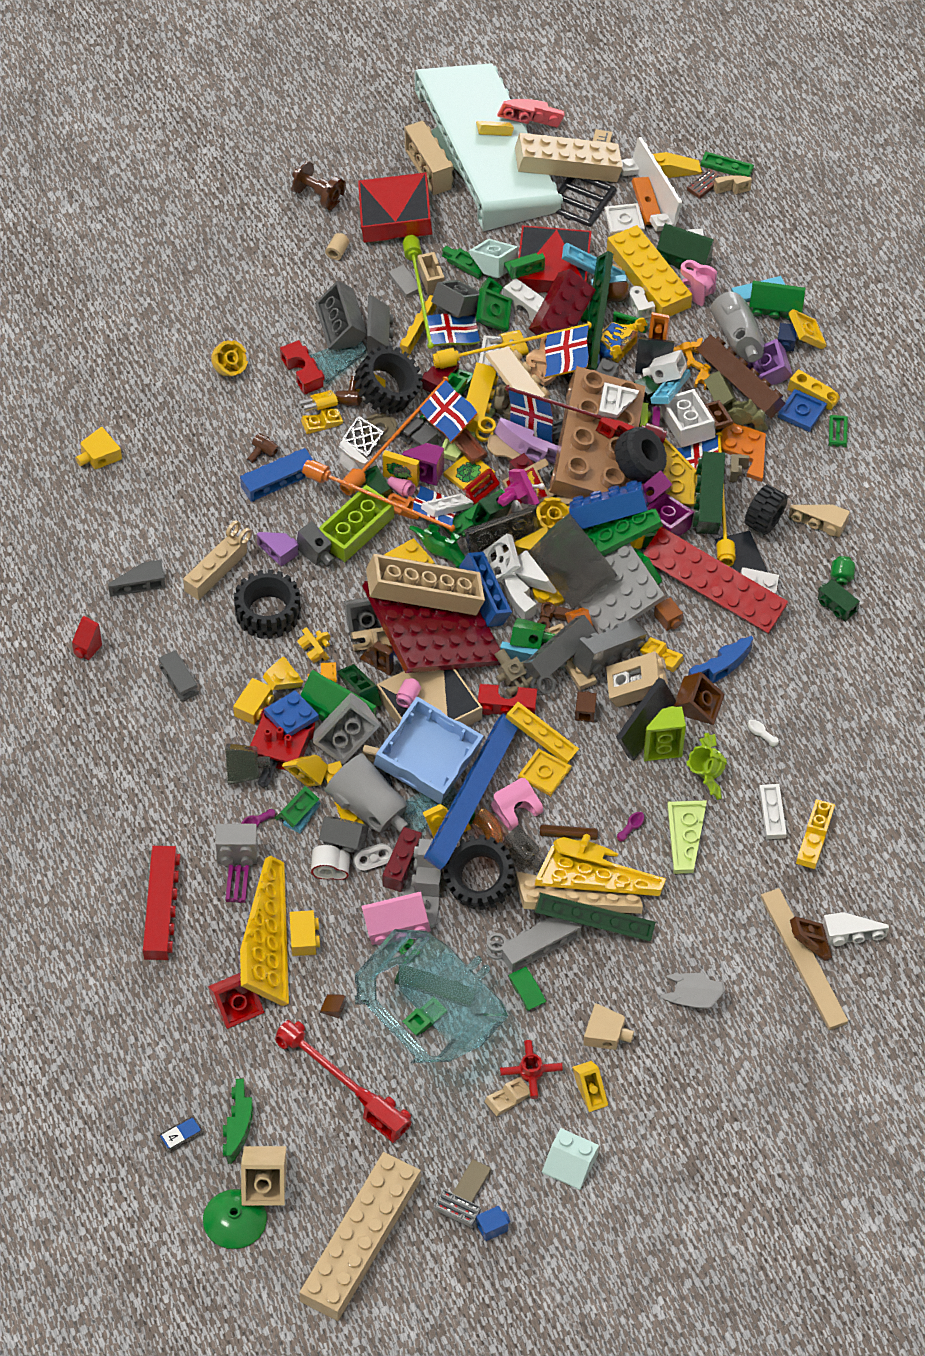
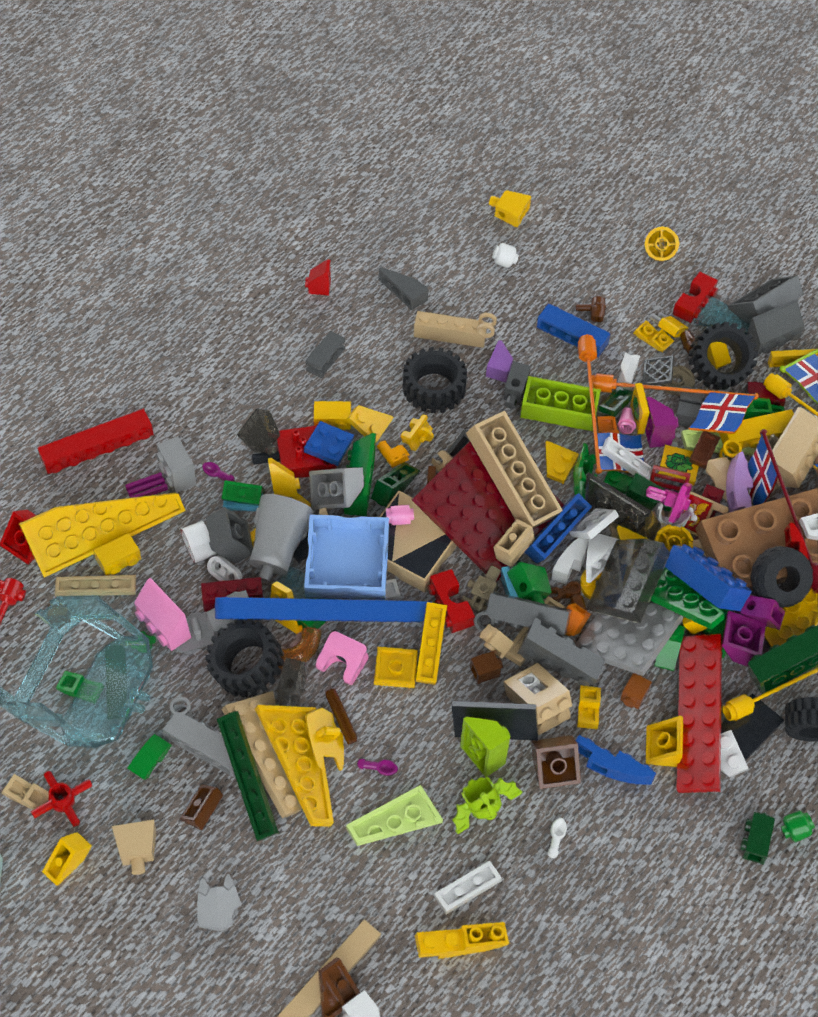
camera: 60 degrees right, 0 degrees up
none -> tan tile [55,575,136,597]
none -> reddish brown slope [180,784,223,830]
none -> tan brick [479,624,514,659]
none -> white head [492,243,519,268]
none -> tan brick [494,519,535,567]
none -> yellow slope [646,716,683,767]

